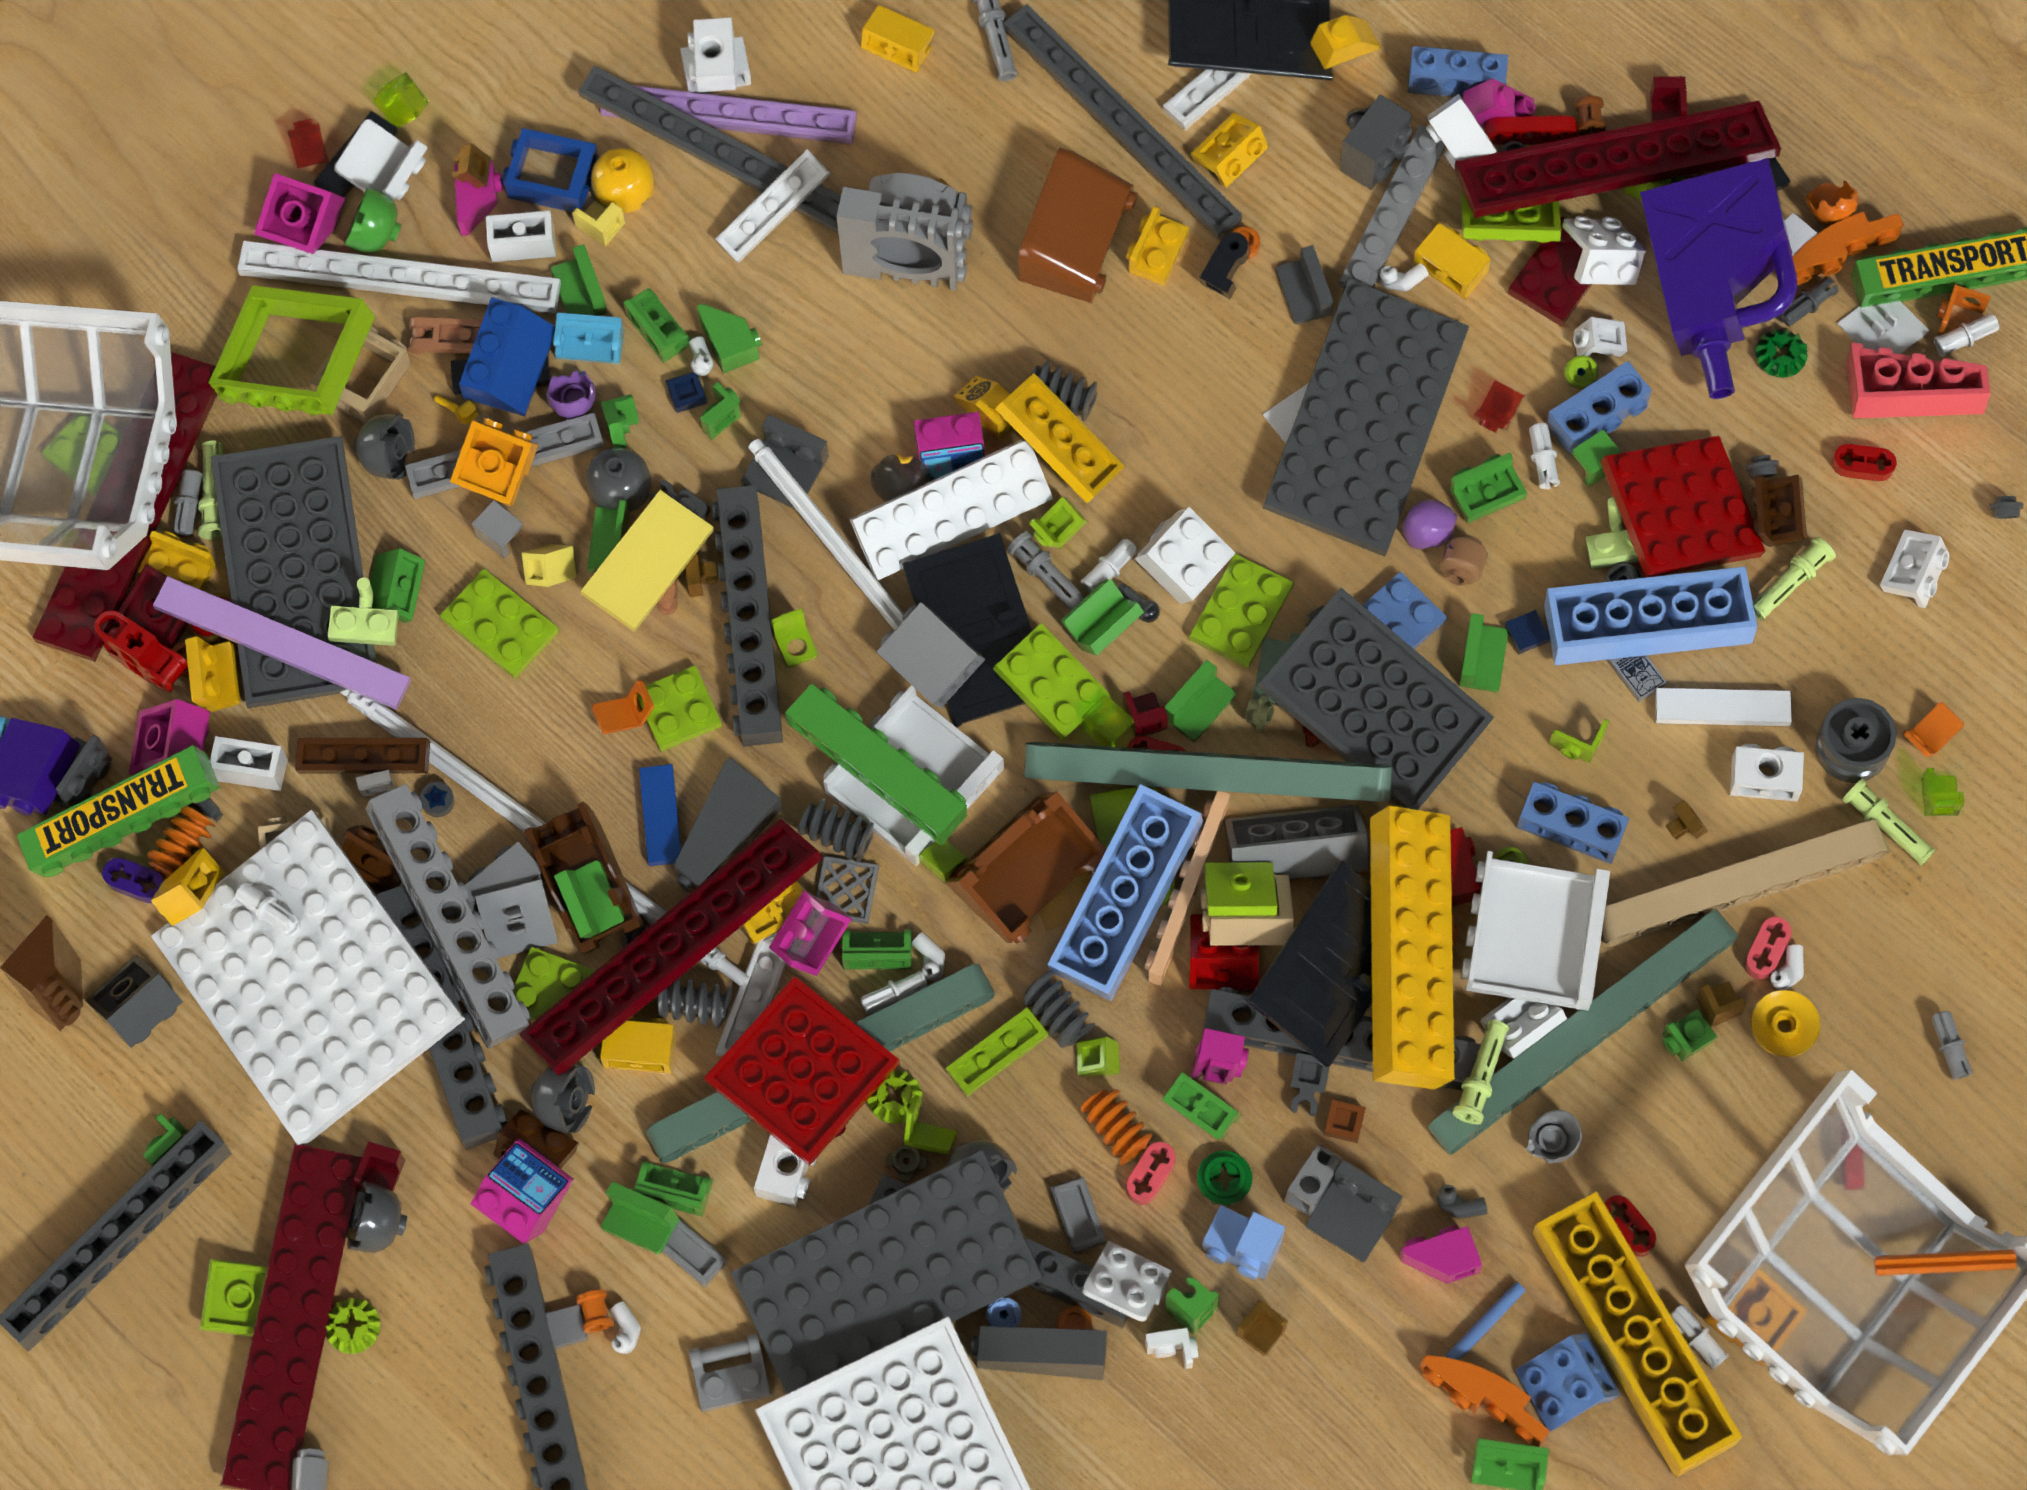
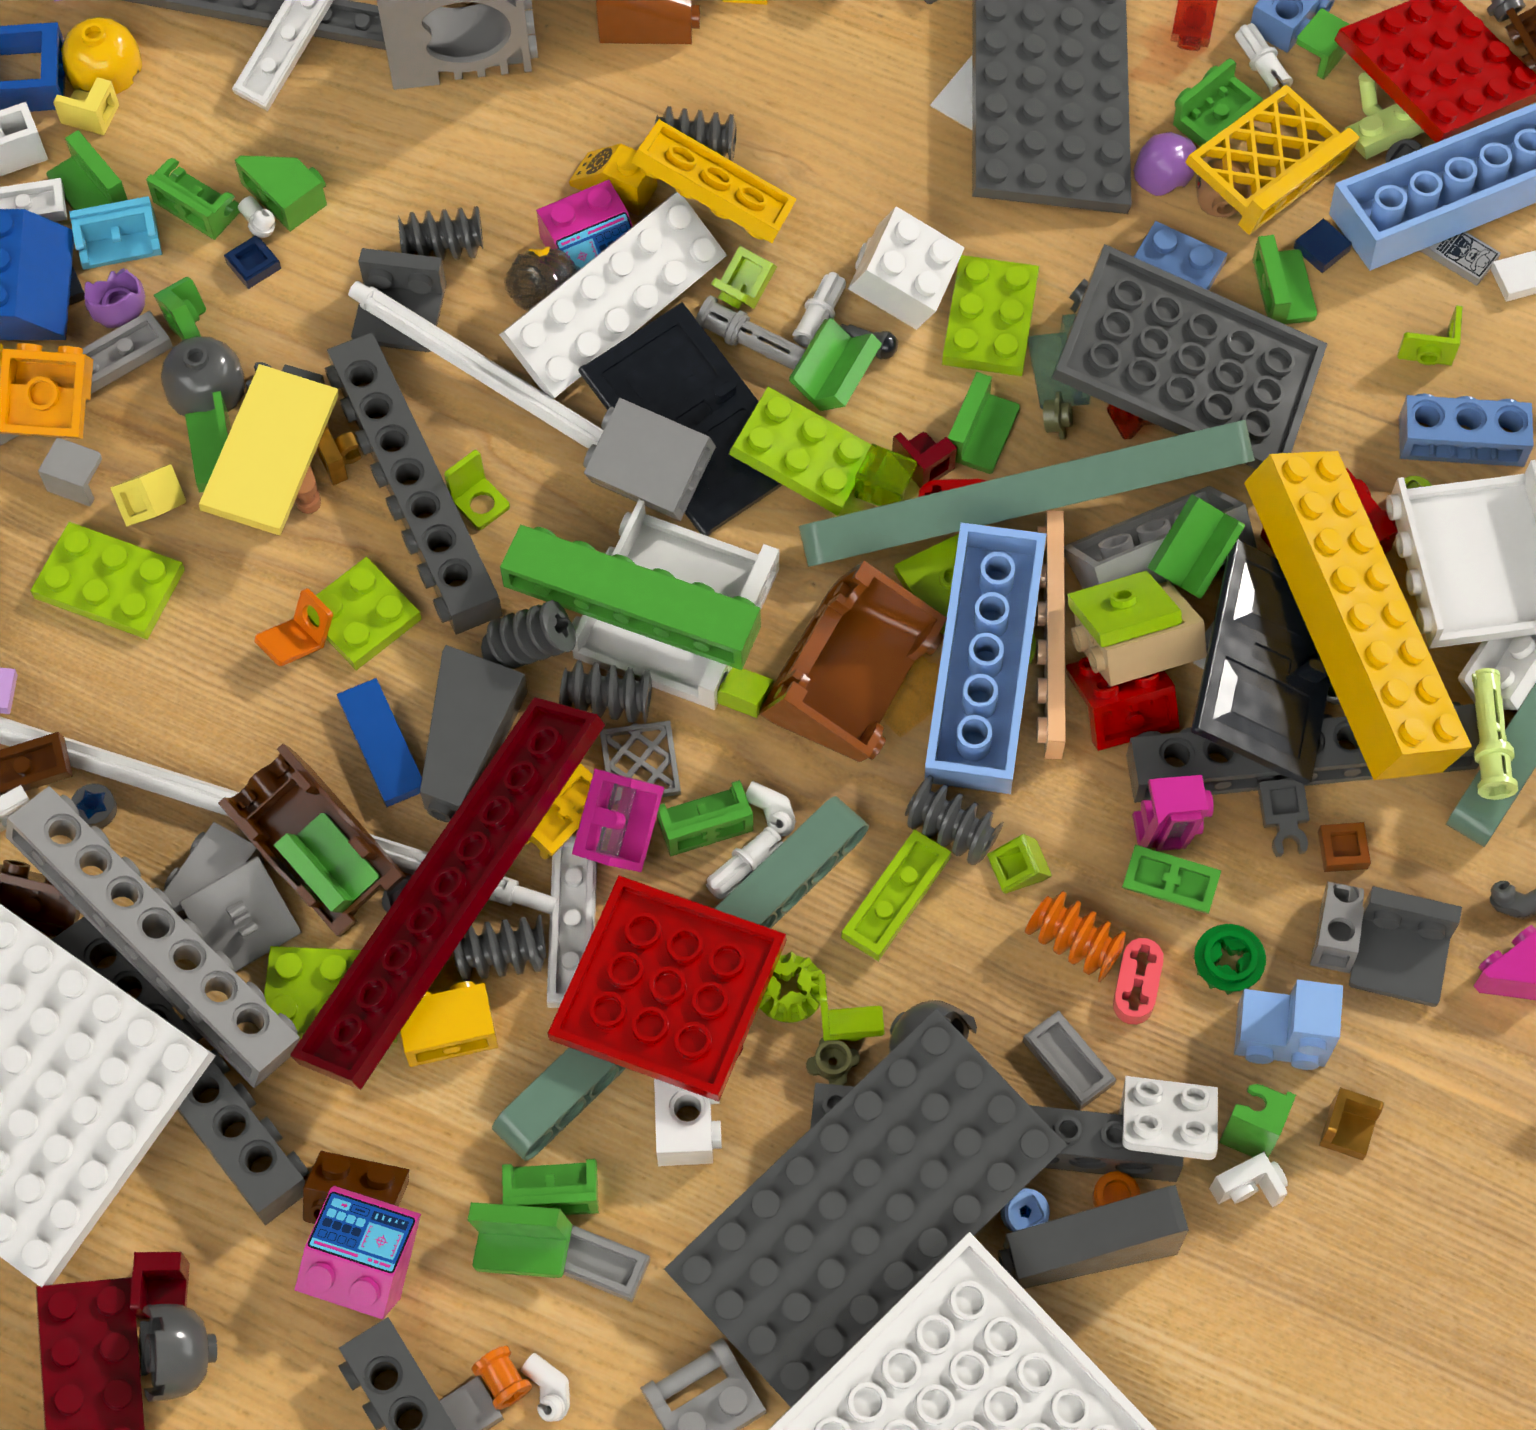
camera: 20 degrees left, 5 degrees down
dark grey cylinder [530,1064,595,1133] -> none
bright green bracket [700,382,741,440] -> none
none -> dark grey piece [398,206,483,261]
none -> dark grey piece [481,600,576,669]
none -> bright green panel [1147,494,1245,599]
none -> yellow fence [1185,84,1360,235]

